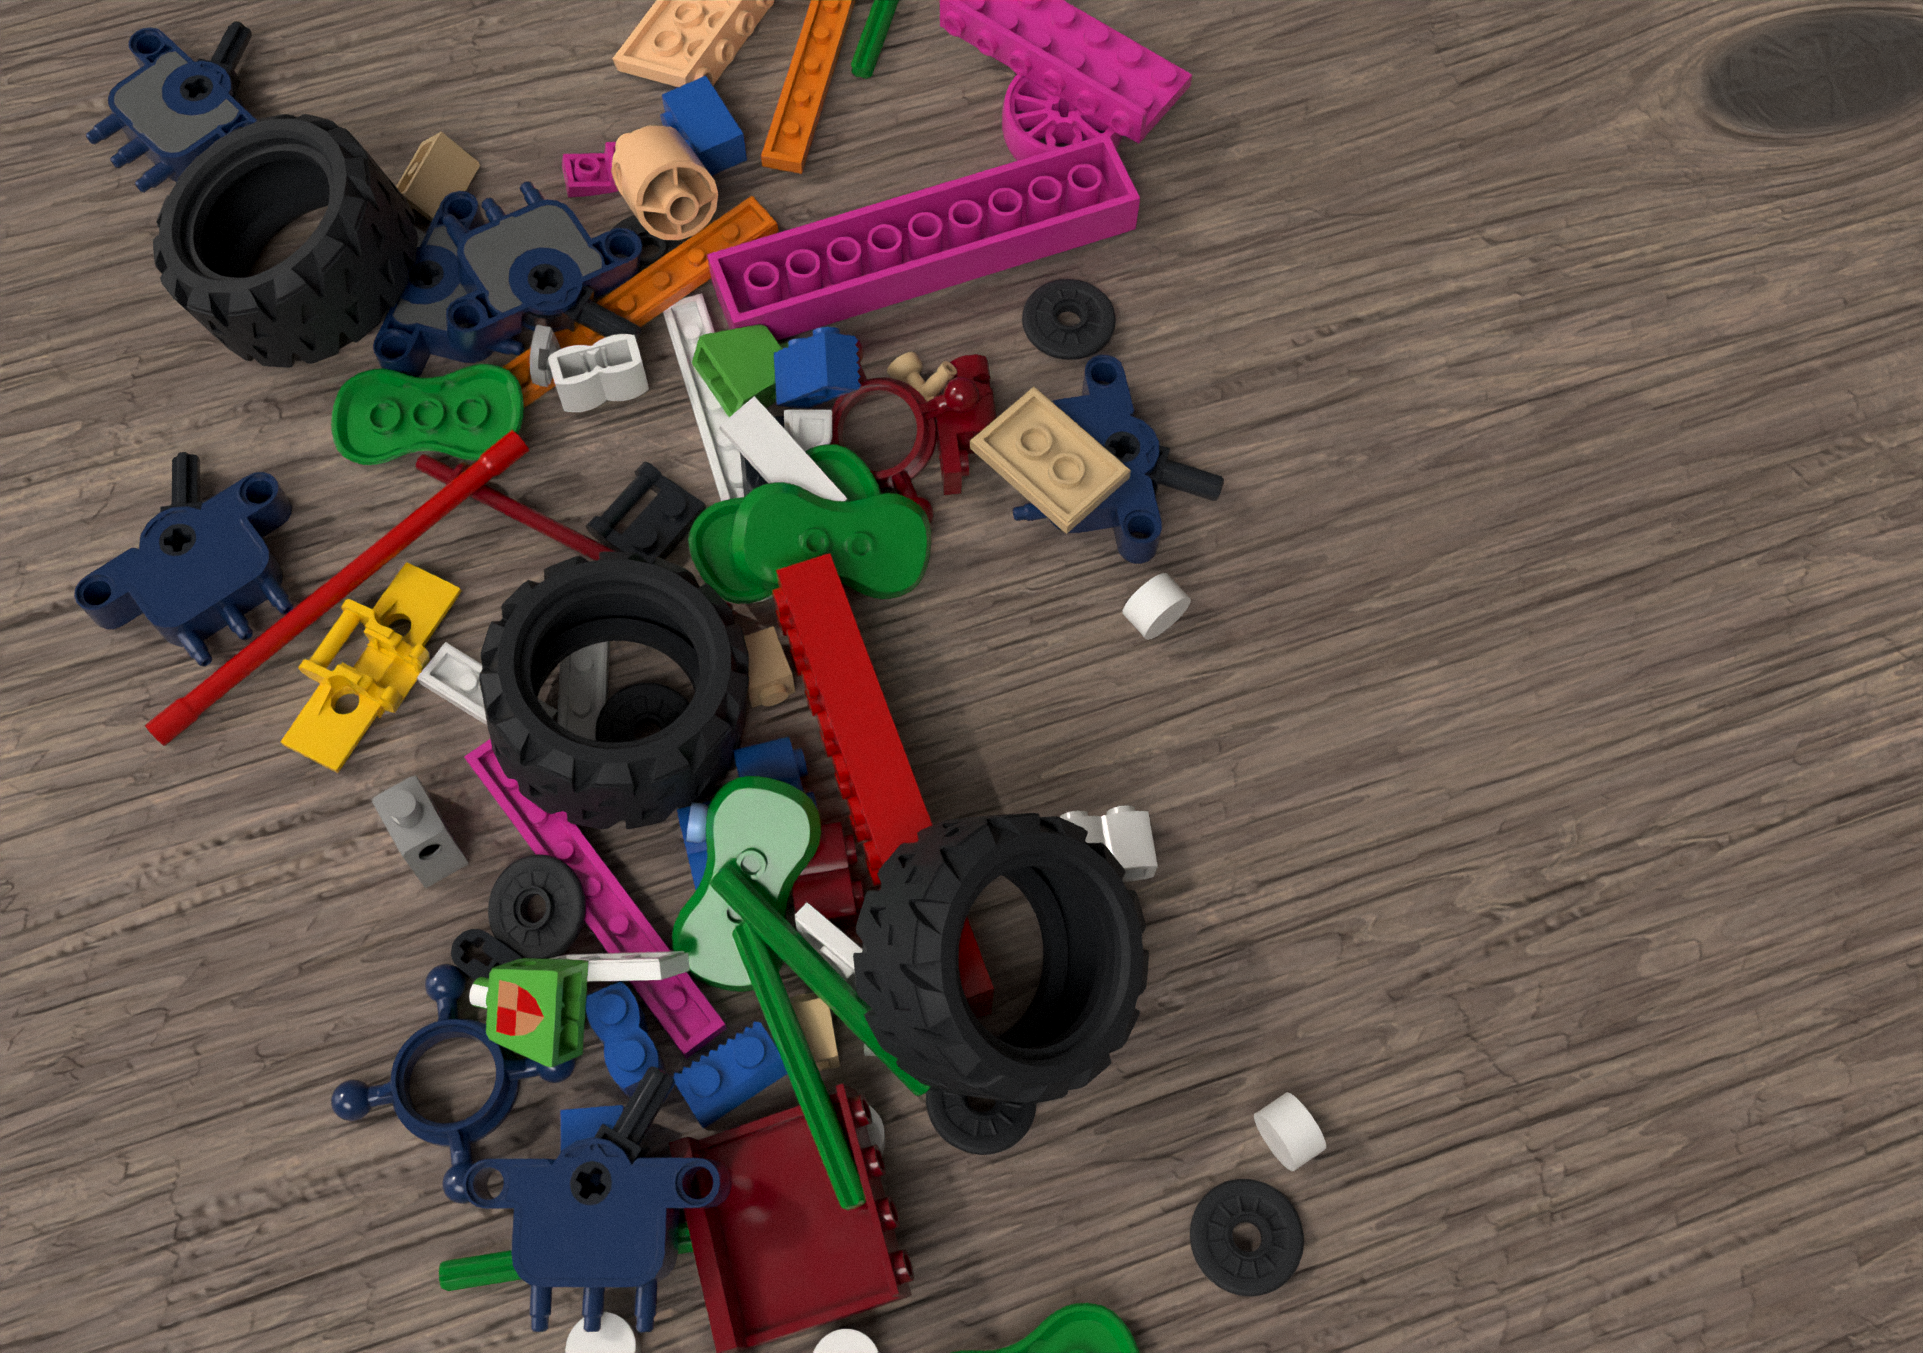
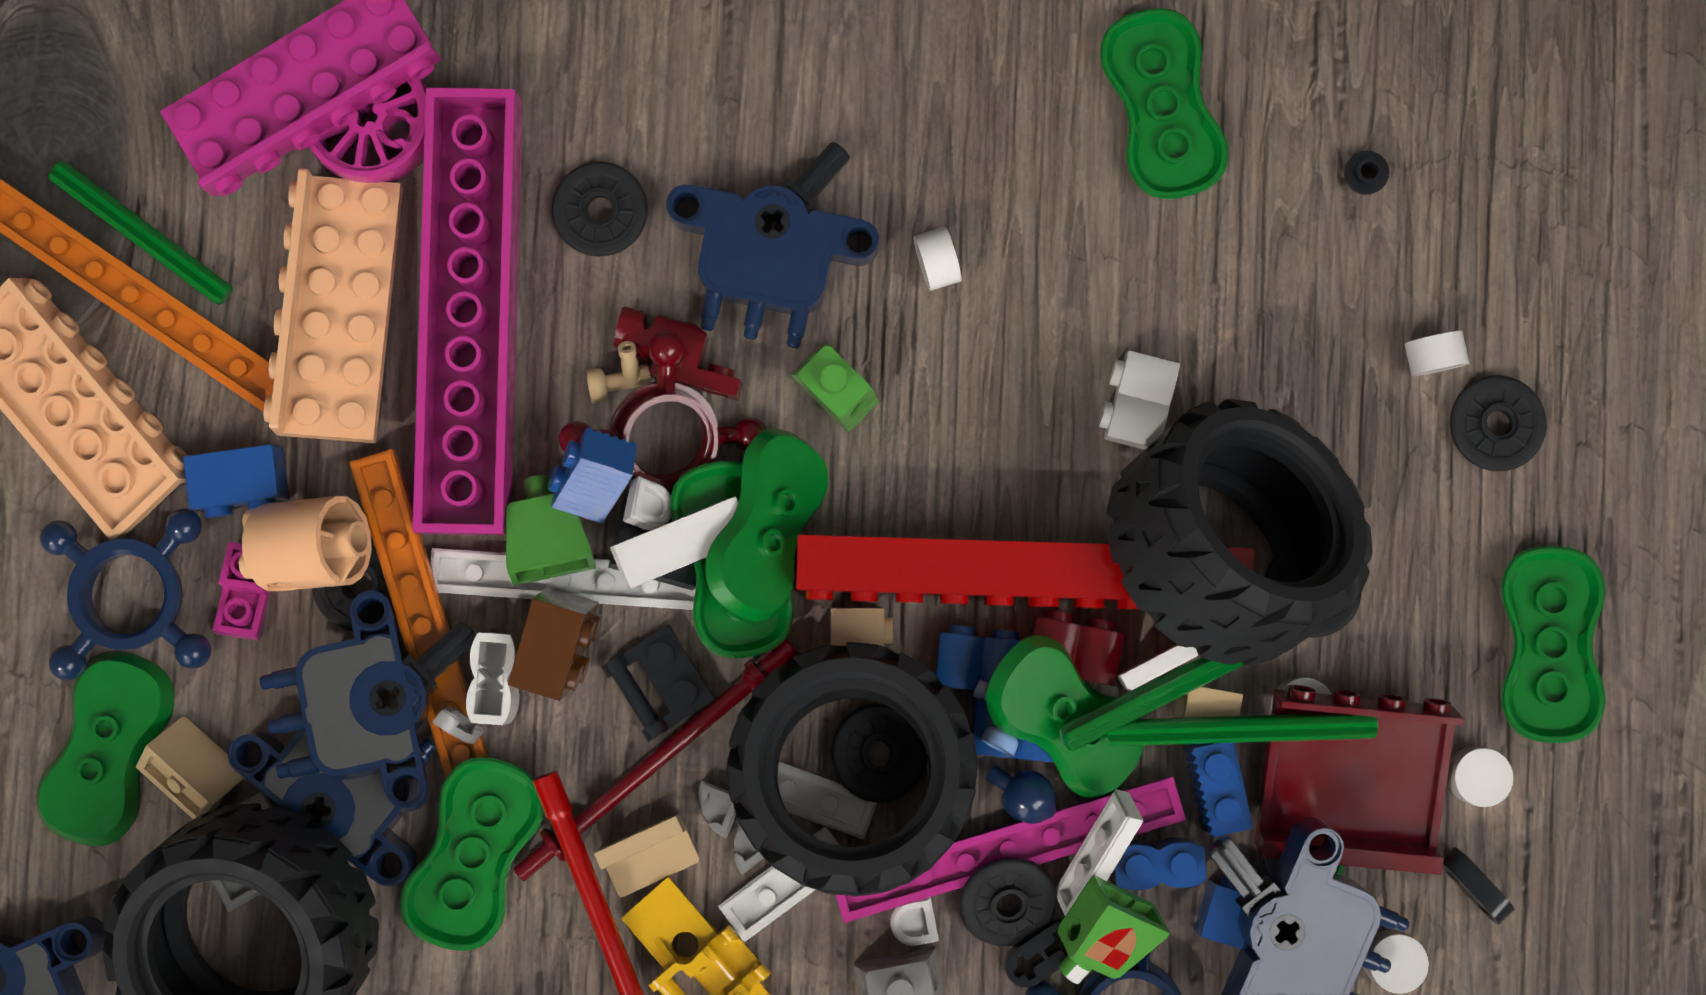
camera: 65 degrees left, 20 degrees up
tan tile [970,387,1131,534] -> none
none -> green plate [36,651,174,846]
none -> dark blue piece [40,508,211,681]
none -> light nougat bracket [264,168,403,443]
none -> reddish brown brick [508,586,602,701]
none -> tan panel [594,812,700,897]
none -> bright green torso [790,343,879,433]
none -> white tile [890,897,939,946]
none -> dark blue piece [986,765,1056,824]
none -> green plate [1100,8,1228,199]
none -> black plate [1344,151,1389,195]

